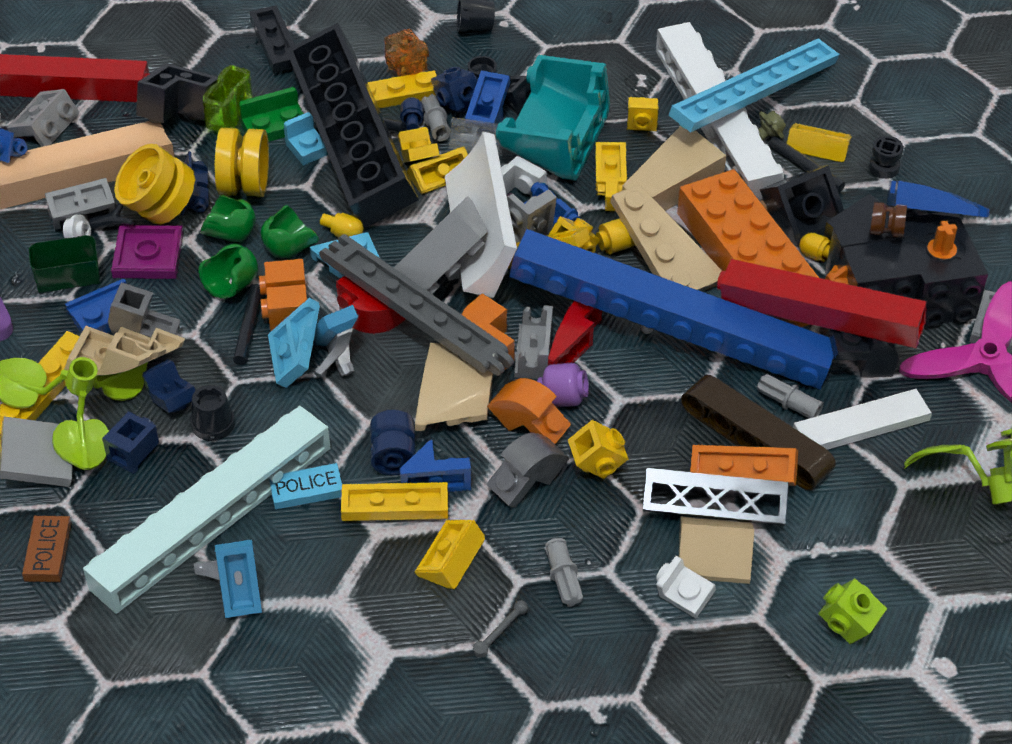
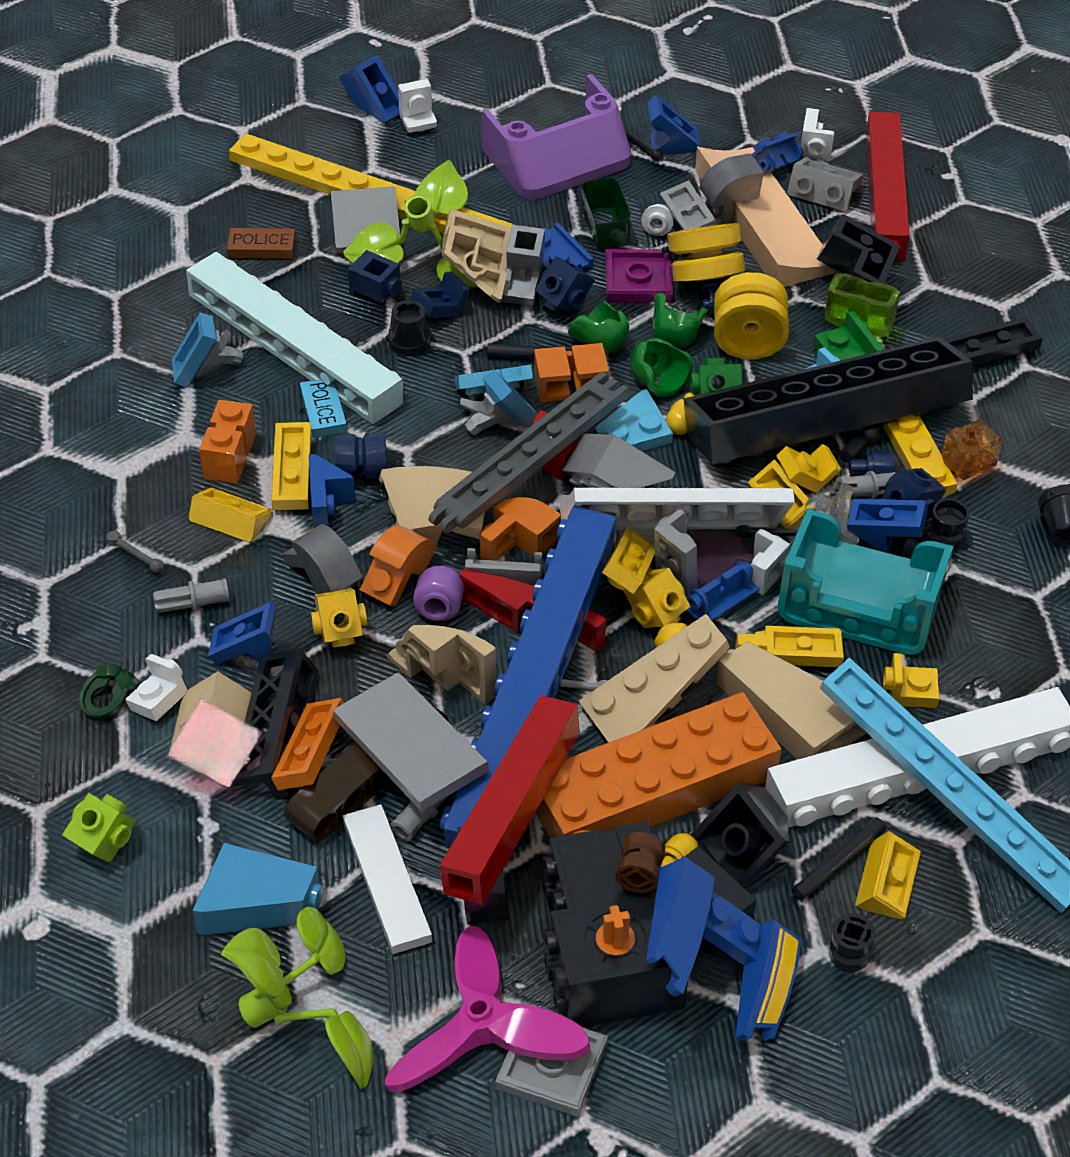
camera: 90 degrees right, 0 degrees up
olive plant [758,111,786,141] -> none
none -> dark green piece [79,664,139,720]
none -> clear pink piece [167,699,262,790]
none -> dark azure slope [192,843,324,935]
none -> orange piece [199,399,256,484]
none -> blue slope [208,602,276,665]
none -> light grey tile [333,672,489,812]
none -> tan slope [387,625,497,705]
none -> dark blue brick [535,256,595,314]
none -> green brick [690,358,742,395]
none -> flat silver brick [699,153,764,225]

